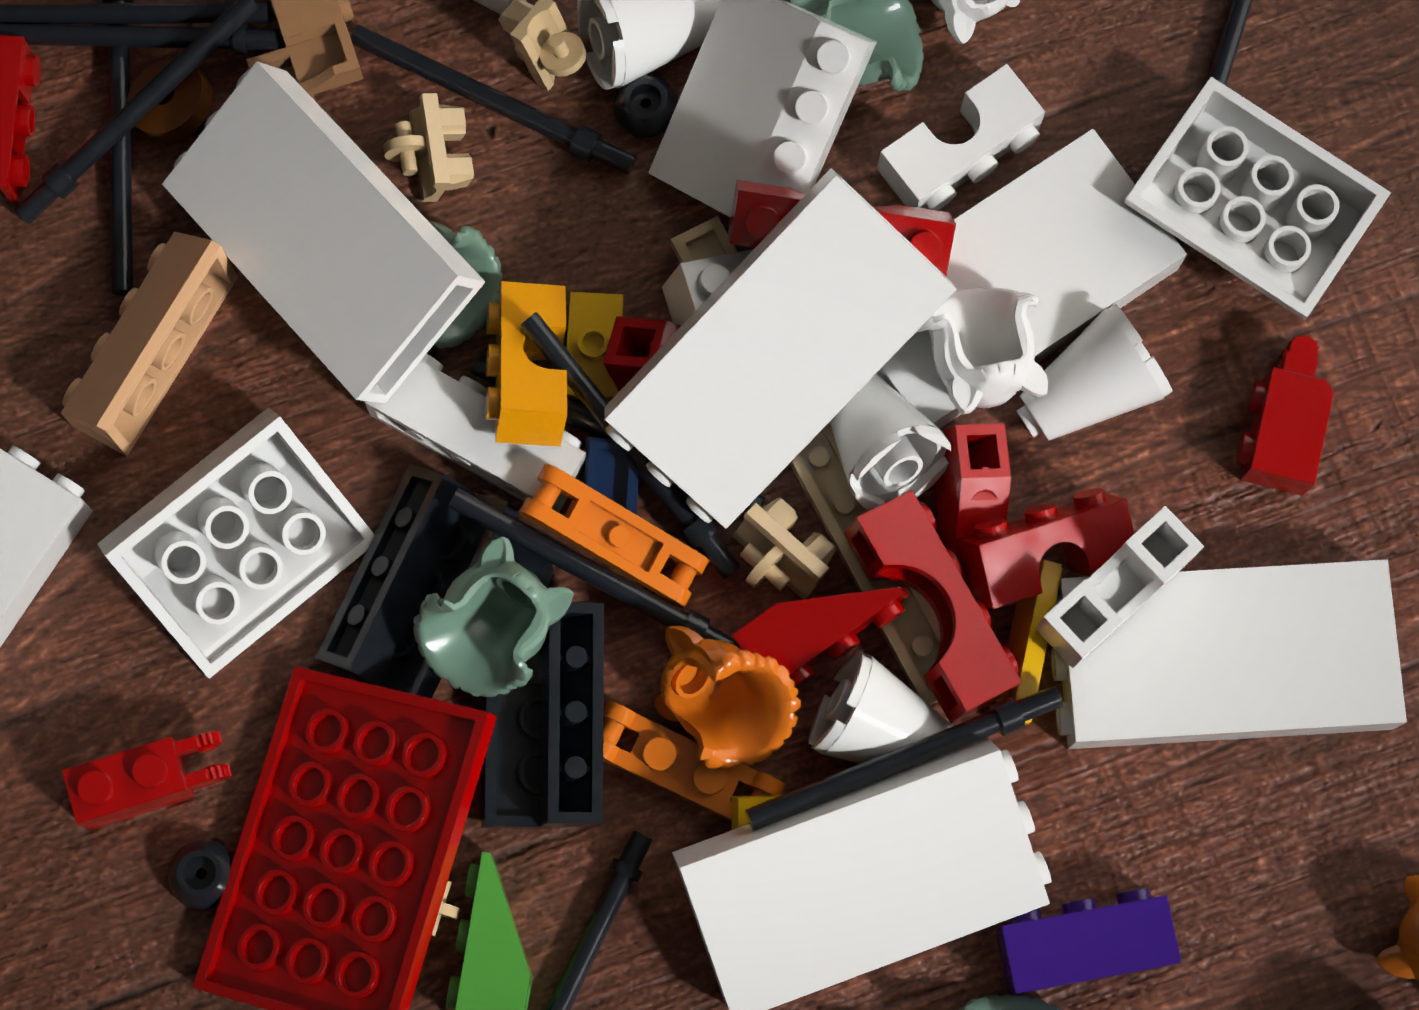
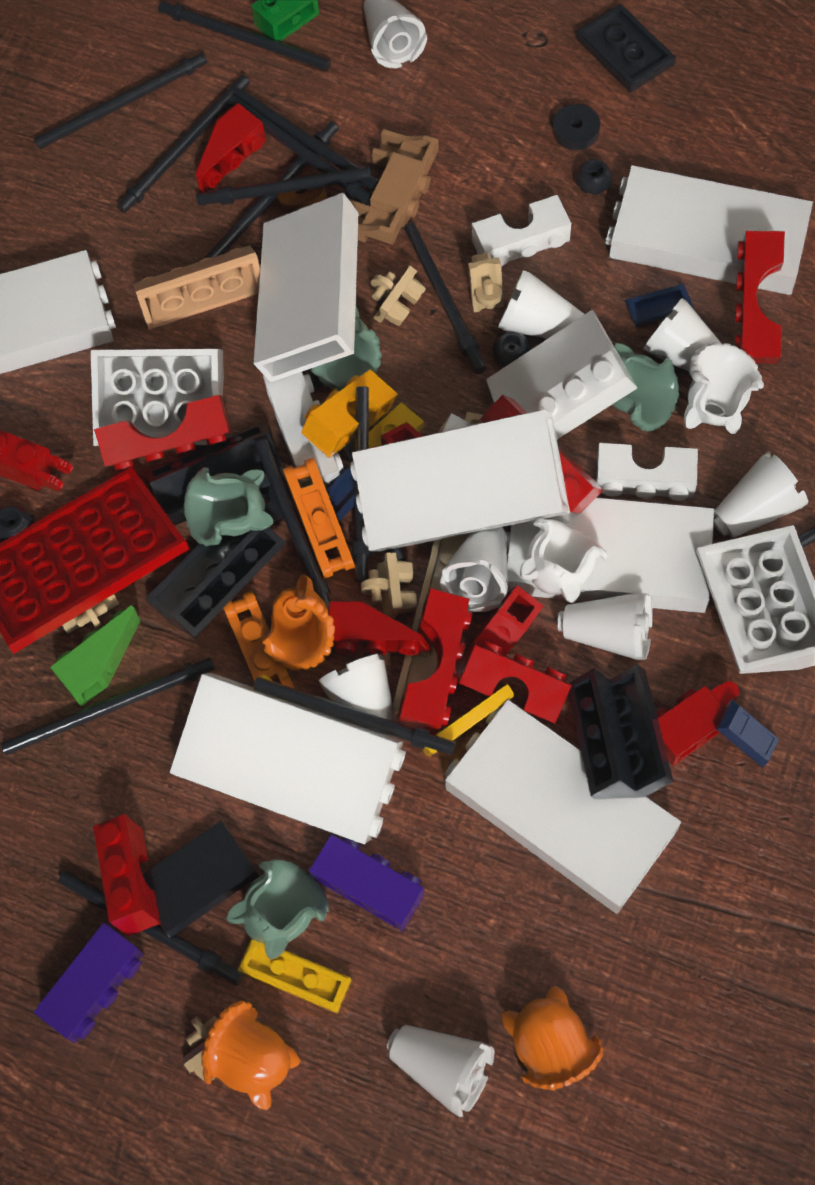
camera: 50 degrees right, 10 degrees down
white arch [1035,506,1205,668] -> none
none -> red arch [94,395,232,471]
none -> black slope [569,664,674,799]
none -> white cone [713,451,808,538]
none -> dark blue tile [716,700,779,767]

